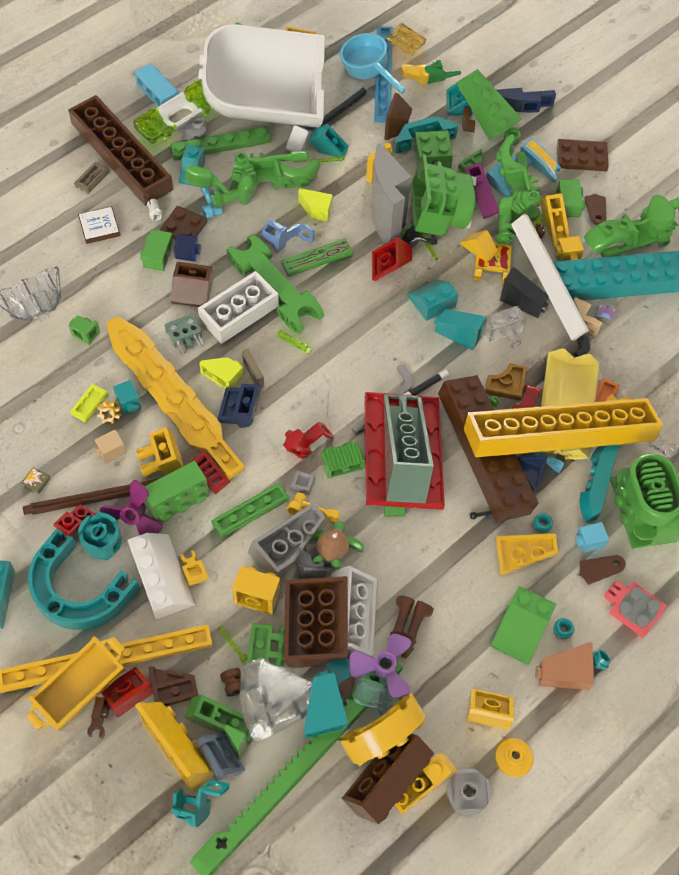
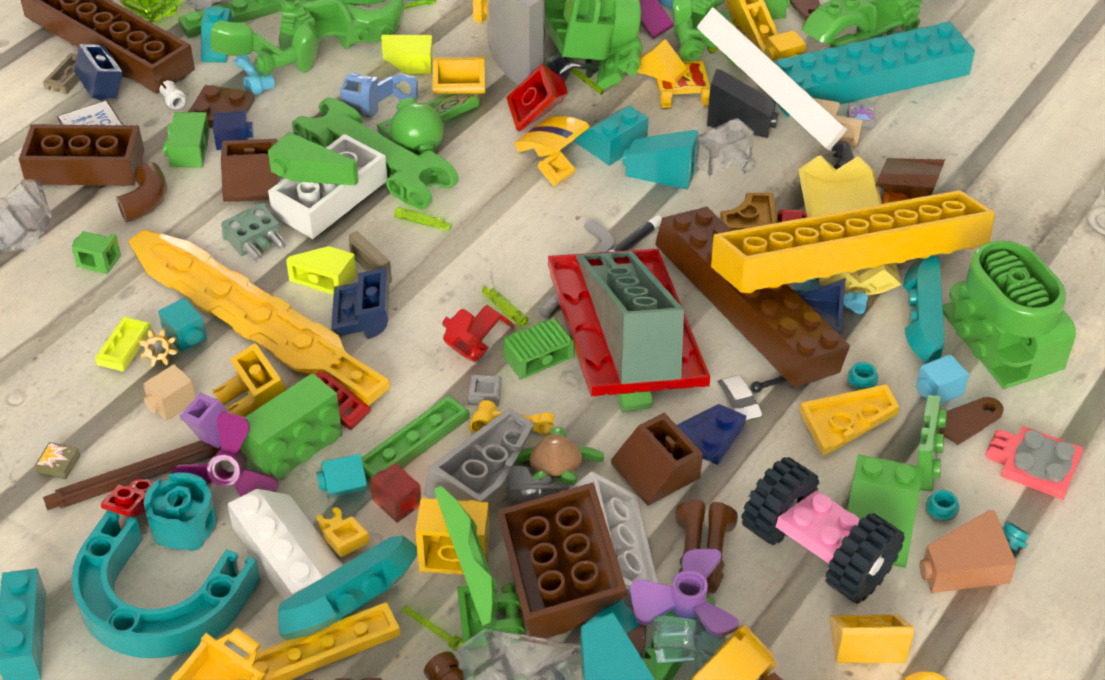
camera: 10 degrees left, 15 degrees down
none -> reddish brown brick [19,124,145,186]
none -> dark blue brick [74,44,122,100]
none -> reddish brown cylinder [116,162,167,223]
none -> medium lavender brick [180,392,228,448]
none -> bright green slope [268,132,358,185]
none -> teal brick [278,536,417,640]
none -> teal brick [316,454,367,498]
none -> clear red brick [370,462,421,523]
none -> bright green brick [390,98,444,155]
none -> yellow tile [433,57,485,94]
none -> bright green slope [434,486,498,628]
none -> clear neon green wheel [482,286,529,327]
none -> yellow slope [514,116,590,157]
none -> yellow tile [537,151,576,187]
none -> bright green plate [596,37,642,90]
none -> reddish brown slope [611,412,703,506]
none -> clear blue wing [677,404,747,465]
none -> white sticker [717,375,762,421]
none -> black plate [741,457,905,604]
none -> reddish brown slope [876,158,946,199]
none -> bright green wing [918,395,947,491]

